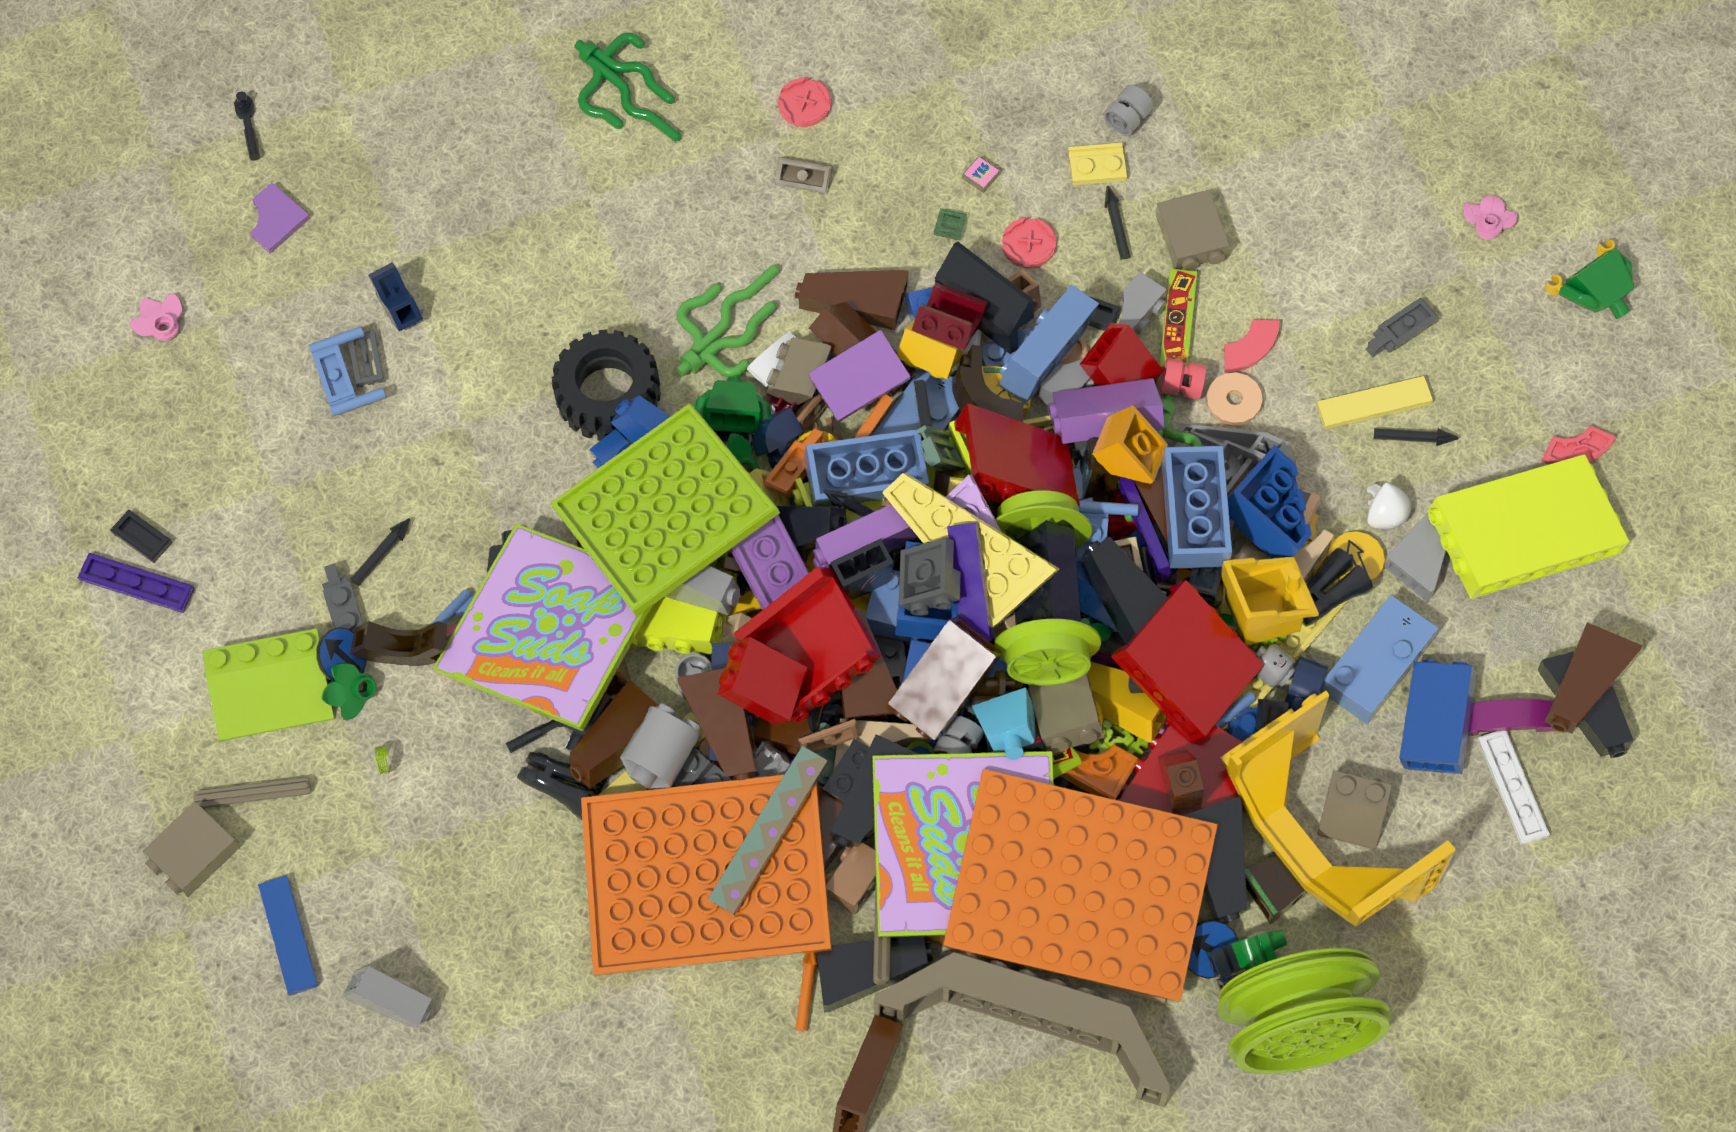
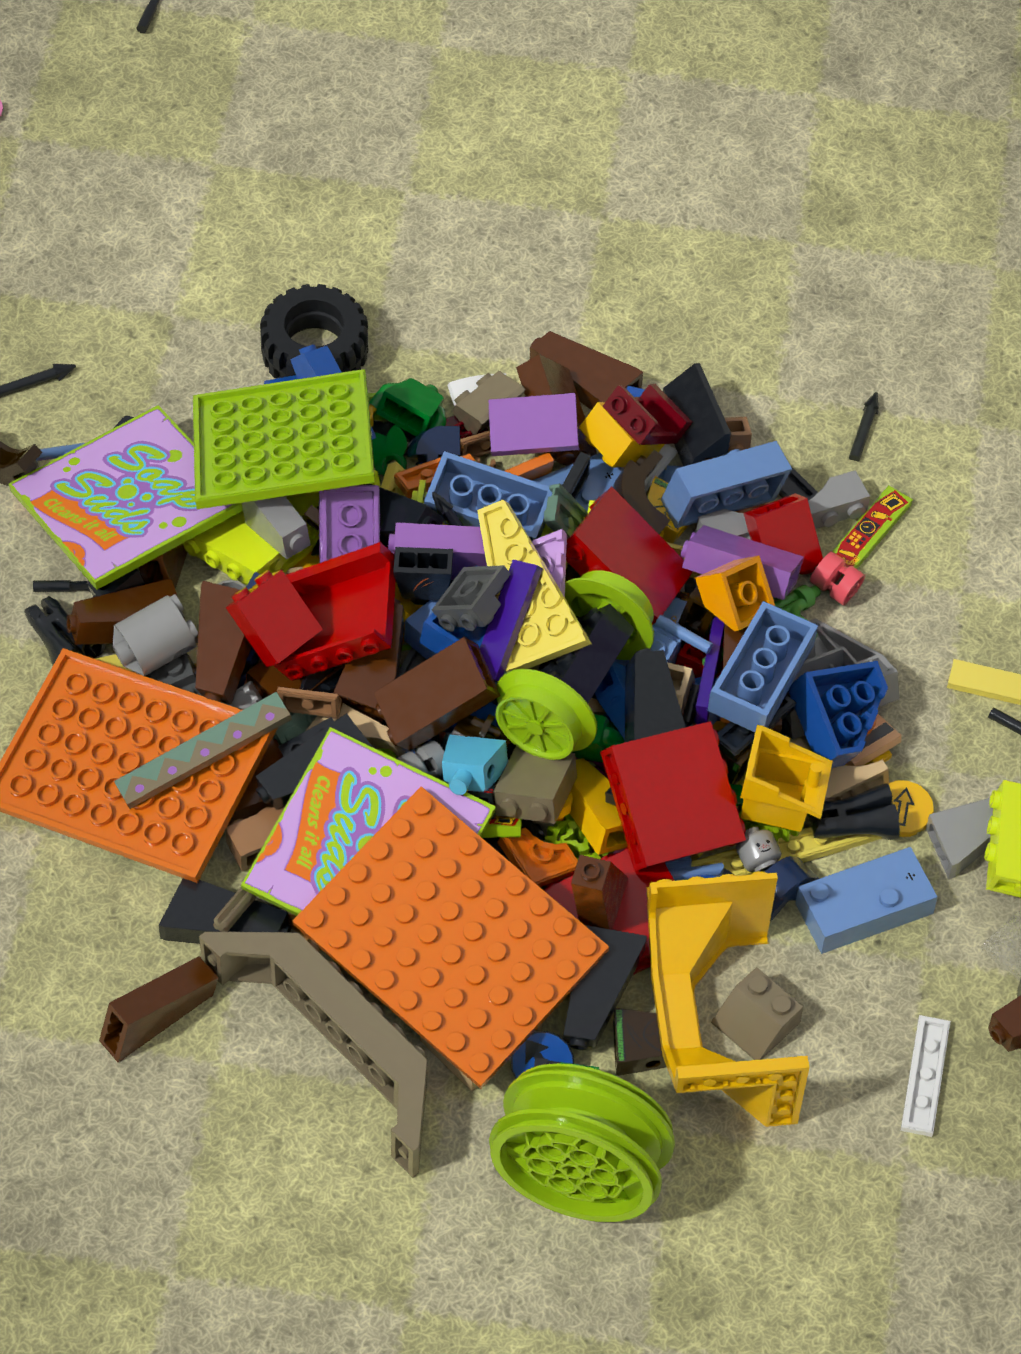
camera: 25 degrees right, 10 degrees down
medium lavender tile [250,183,310,254] -> none
medium blue plate [309,326,386,417] -> none
dark grey tile [348,330,384,388] -> none
dark blue brick [368,262,423,332] -> none
green plant [574,32,681,142] -> none
bright green plant [676,265,780,377] -> none
dark tan slope [774,157,834,193] -> none
coral tile [778,77,831,127] -> none
orange piece [795,952,818,1032] -> none
clear green tile [934,208,967,241] -> none
tile [962,156,1000,193] -> none
coral tile [1002,217,1056,268] -> none
light yellow plate [1068,142,1127,185] -> none
light grey wheel [1103,85,1154,136] -> none
dark tan brick [1156,190,1230,271] -> none
light nougat tile [1206,372,1263,426] -> none
coral tile [1224,320,1280,373] -> none
white piece [1367,482,1412,529] -> none
blue brick [1399,659,1477,774] -> none
magenta slope [1468,699,1556,736] -> none

